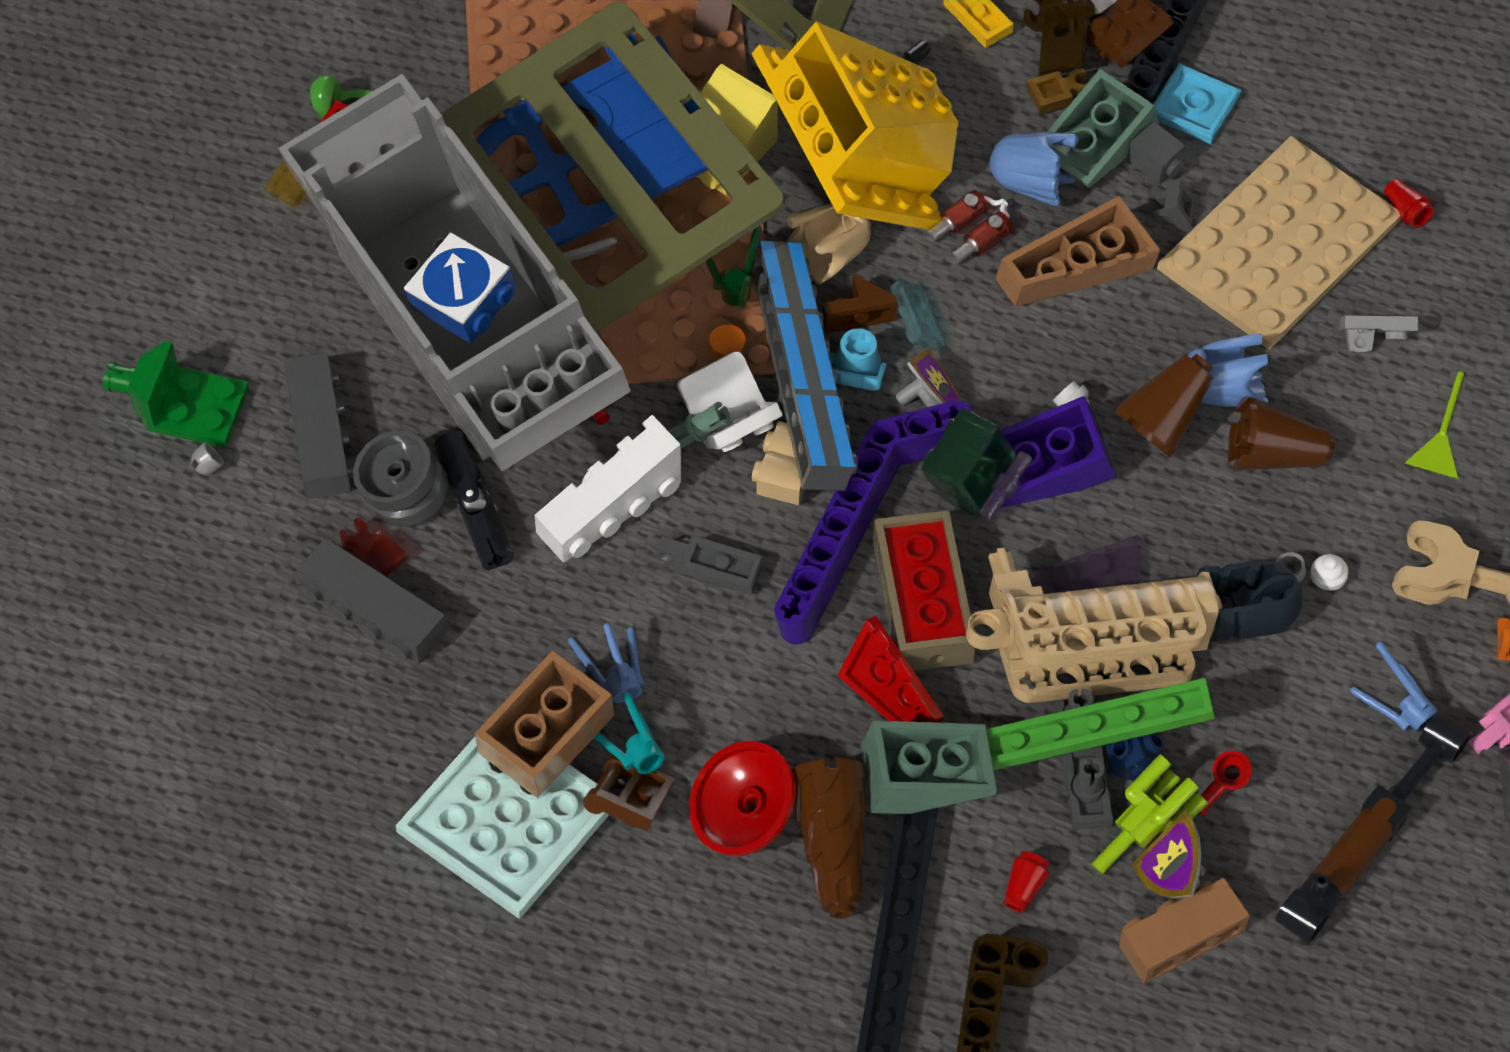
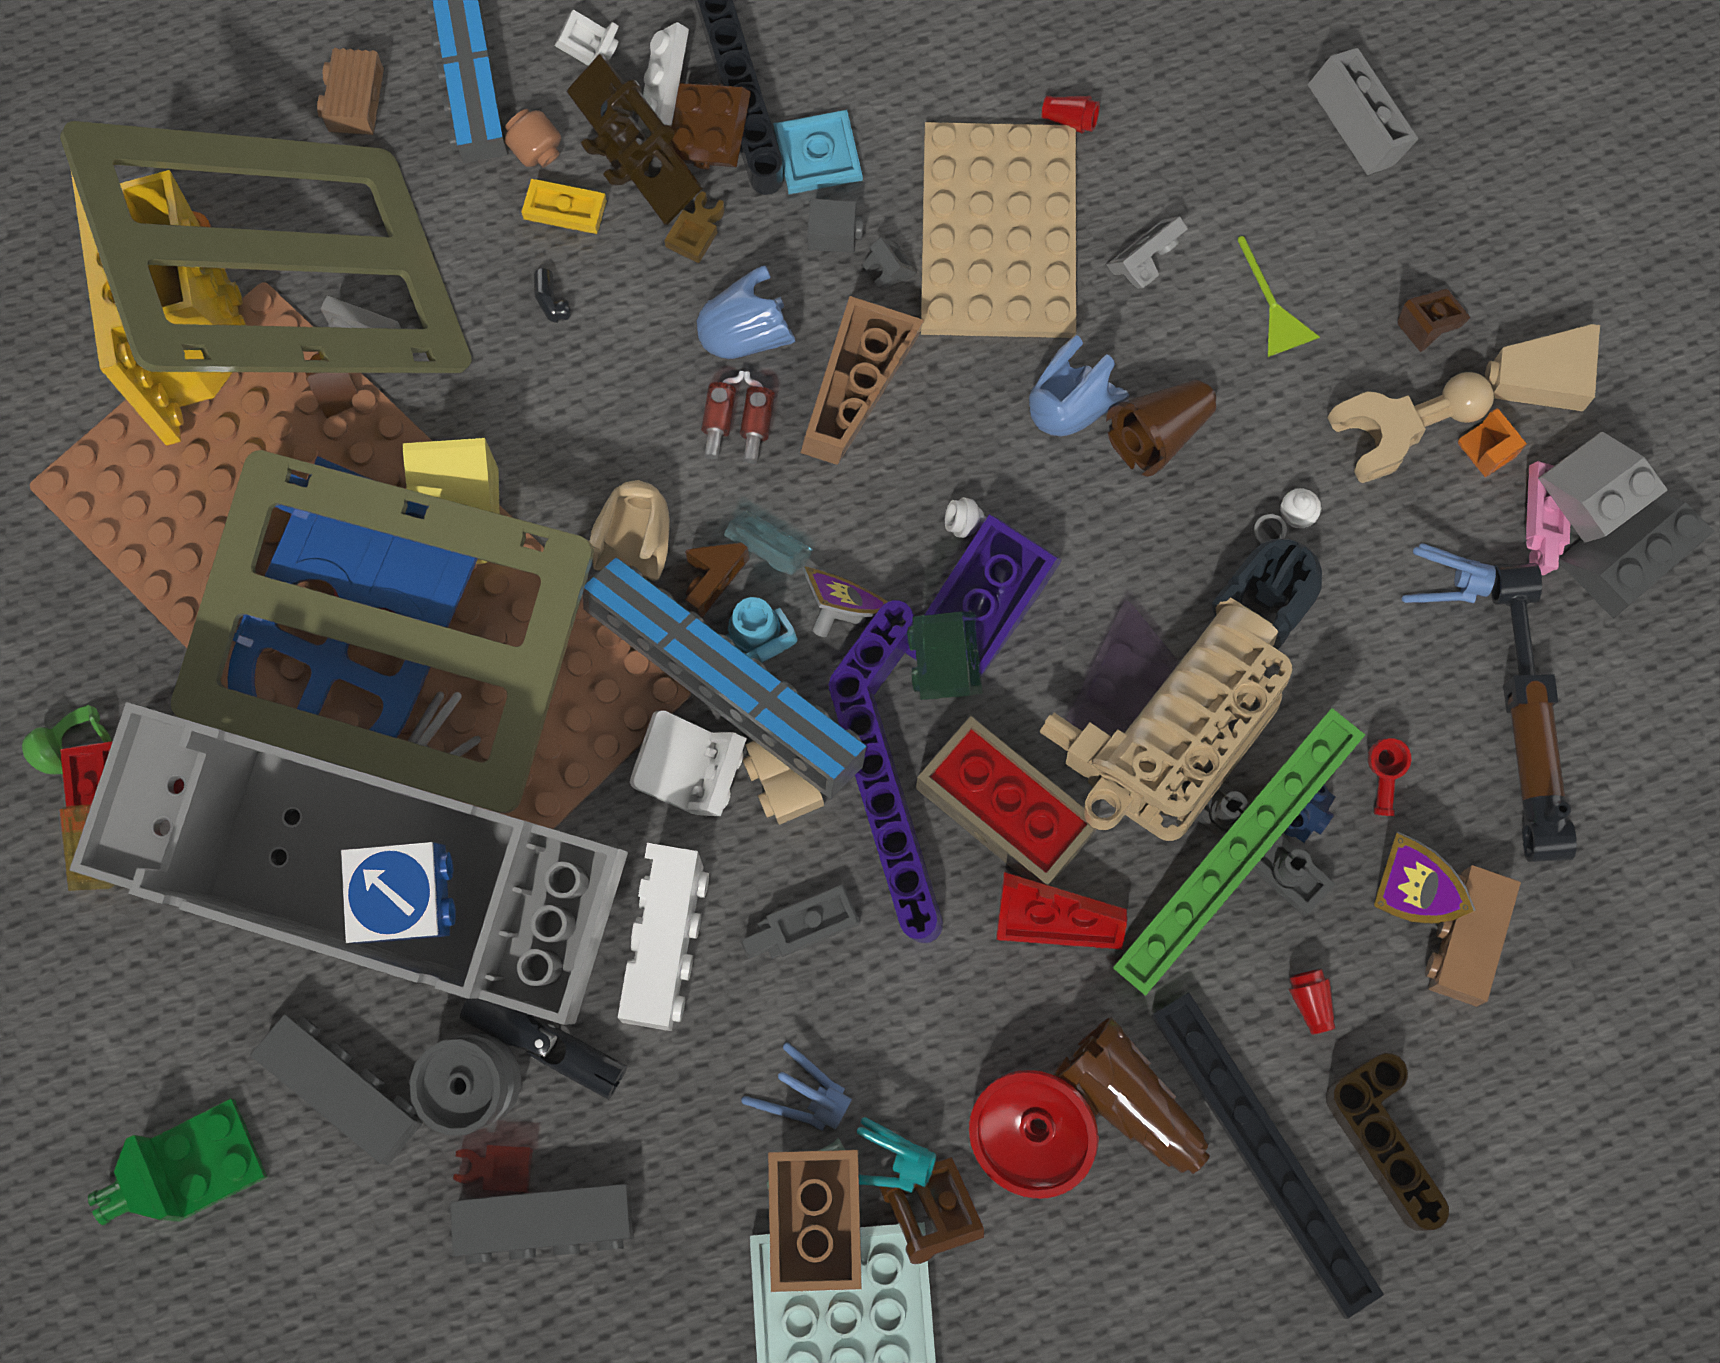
camera: 40 degrees left, 15 degrees up
light grey hinge [191,442,224,475] -> none
sand green axle [668,402,731,449] -> none
dark green plant [706,226,761,307] -> none
orange tile [709,324,746,359] -> none
yellow wedge [752,21,958,230] -> none
sand green slope [861,721,997,814] -> none
clear purple bar [979,451,1033,521] -> none
sand green slope [1047,69,1160,188] -> none
lime plant [1091,754,1208,875] -> none
reddish brown cone [1113,353,1214,458] -> none

